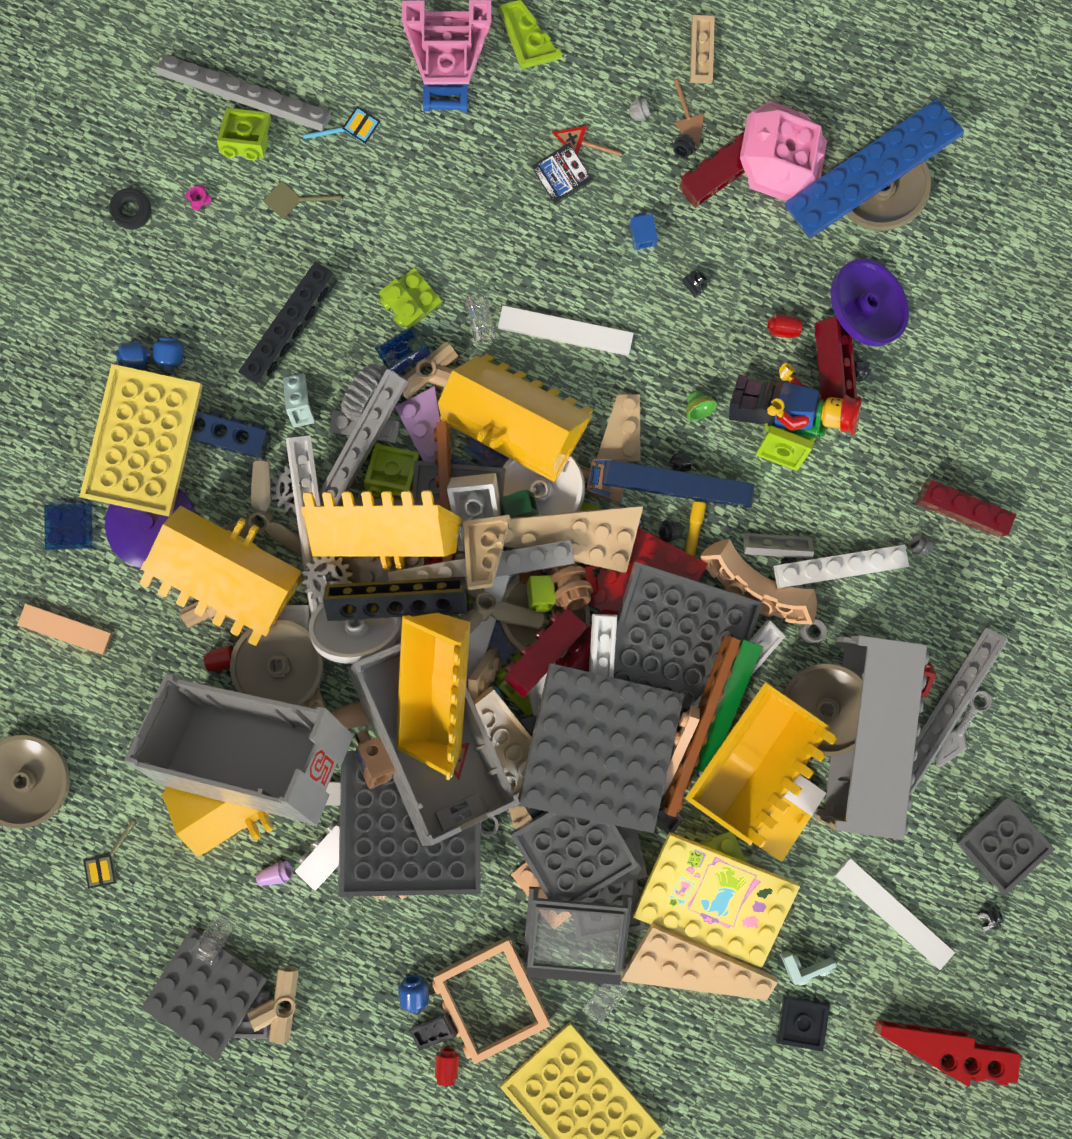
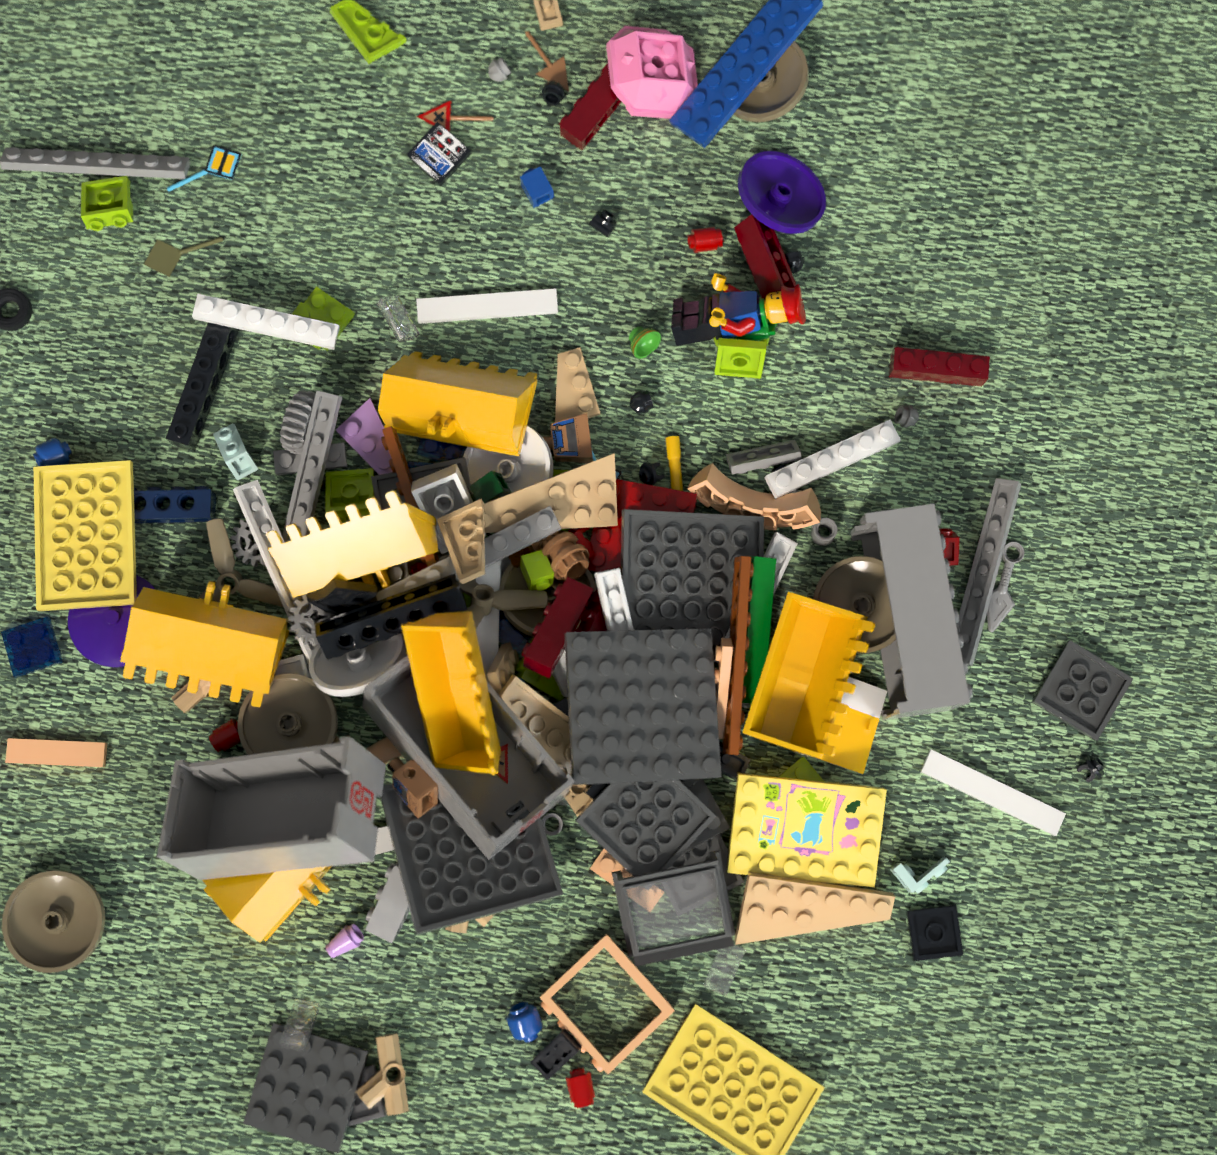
camera: 15 degrees left, 5 degrees down
piece [83,819,136,889] -> none
blue head [153,338,183,371] -> none
dark pink plate [185,185,212,211] -> none
plate [375,326,431,373] -> none
bright pink wedge [402,0,491,84] -> none
tan piece [402,342,459,400] -> none
blue plate [423,83,468,113] -> none
dark blue beam [602,461,755,508] -> none
red brick [875,1020,1021,1087] -> none
none -> white plate [192,294,340,350]
none -> black plate [306,579,378,615]

